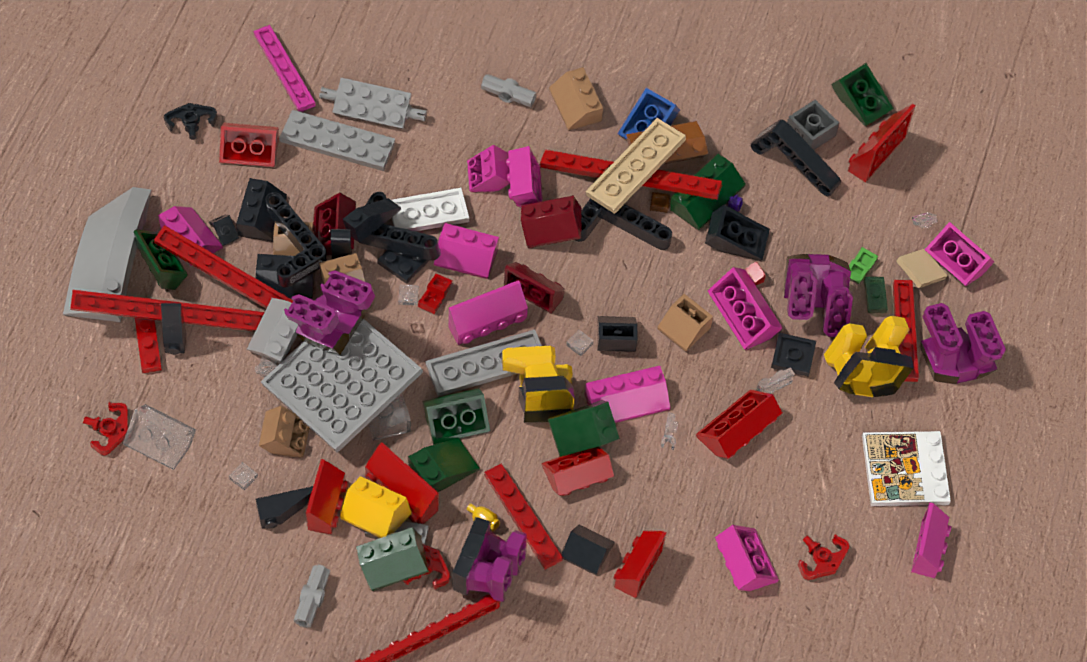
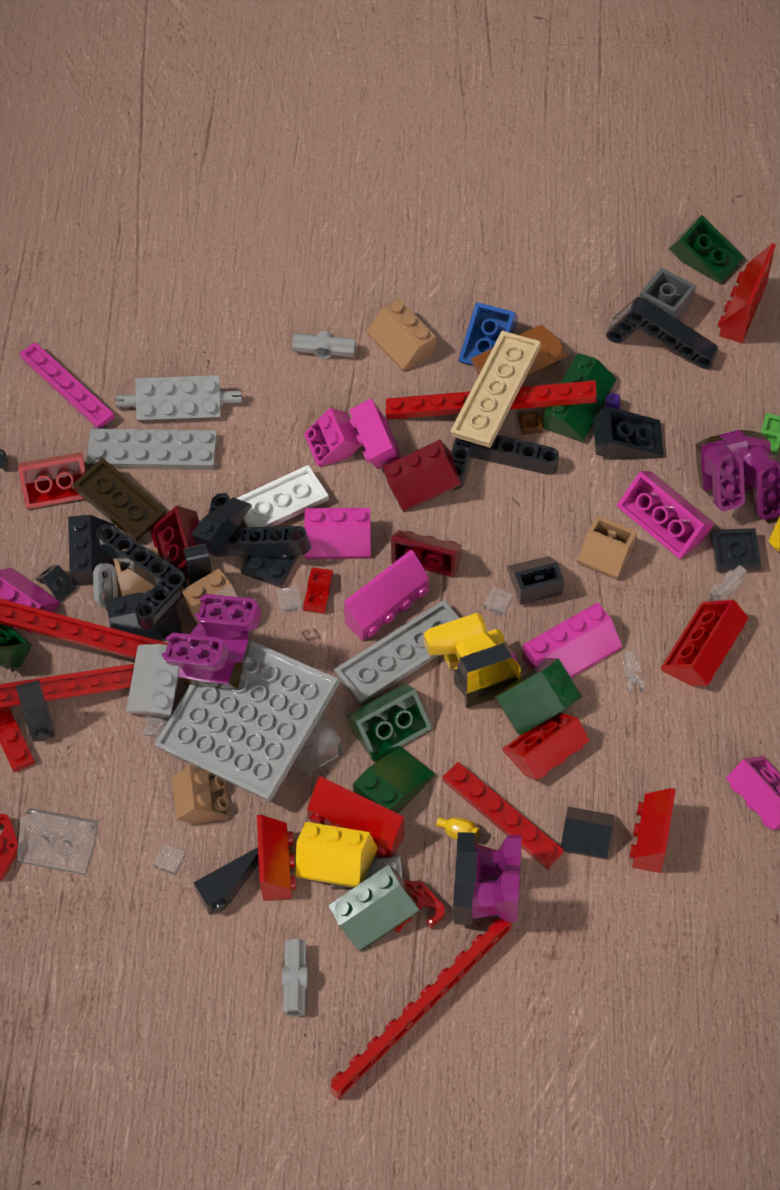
camera: 10 degrees left, 0 degrees up
slope [745,262,765,285] -> none
none -> dark brown plate [72,457,166,541]
none -> light grey plate [93,563,118,608]

